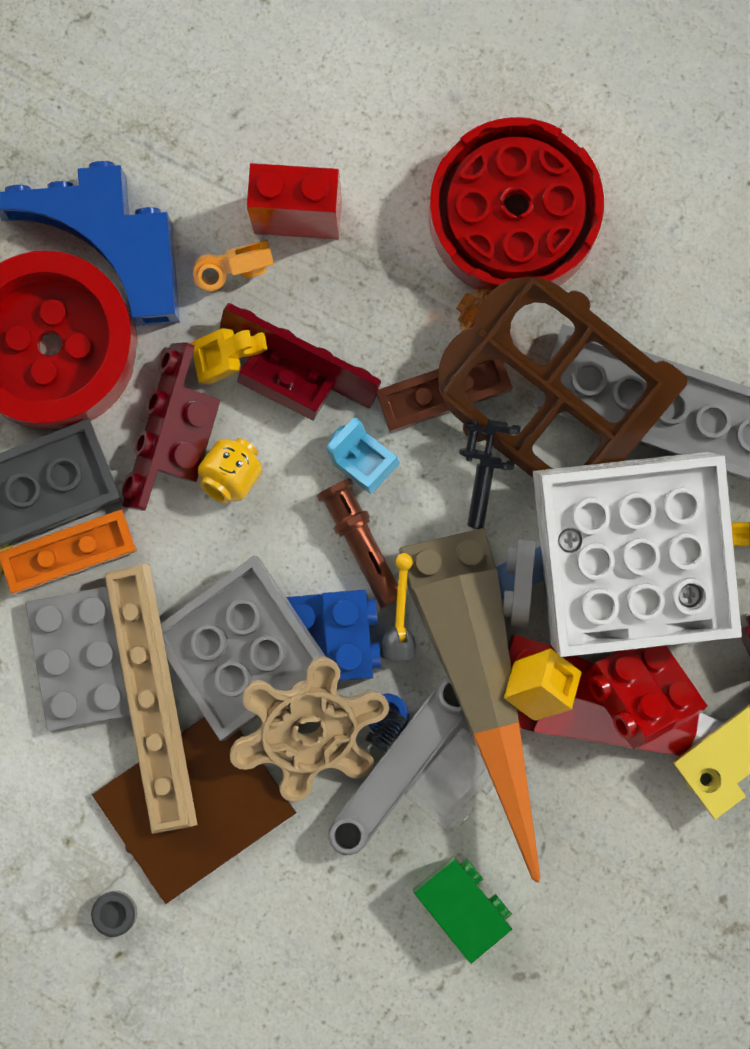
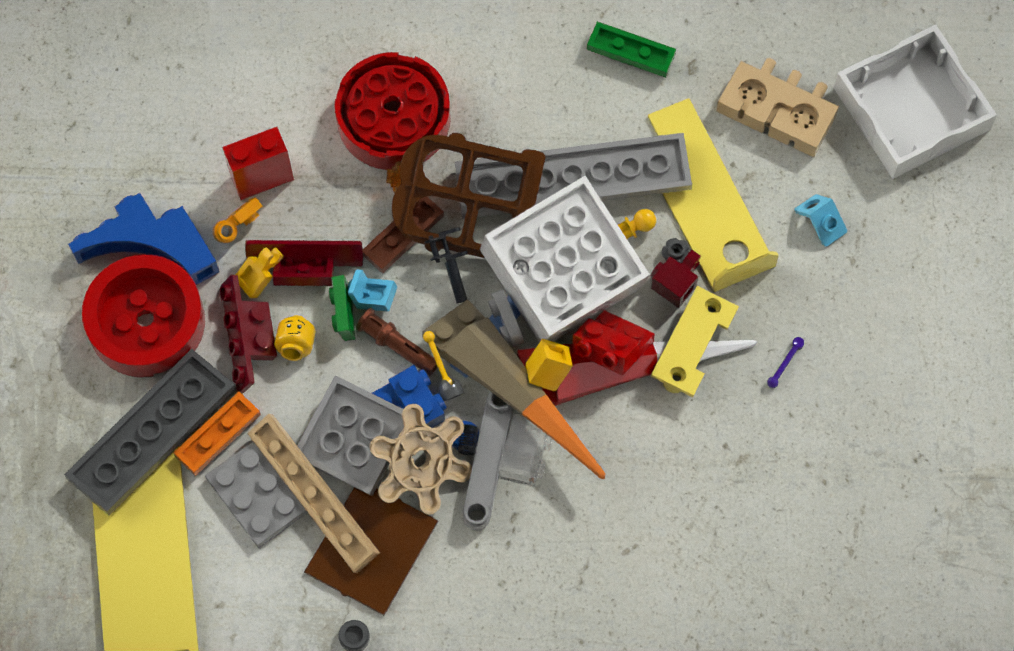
camera: 30 degrees left, 15 degrees down
green brick [413,856,513,964] -> none
none -> green plate [329,275,356,341]

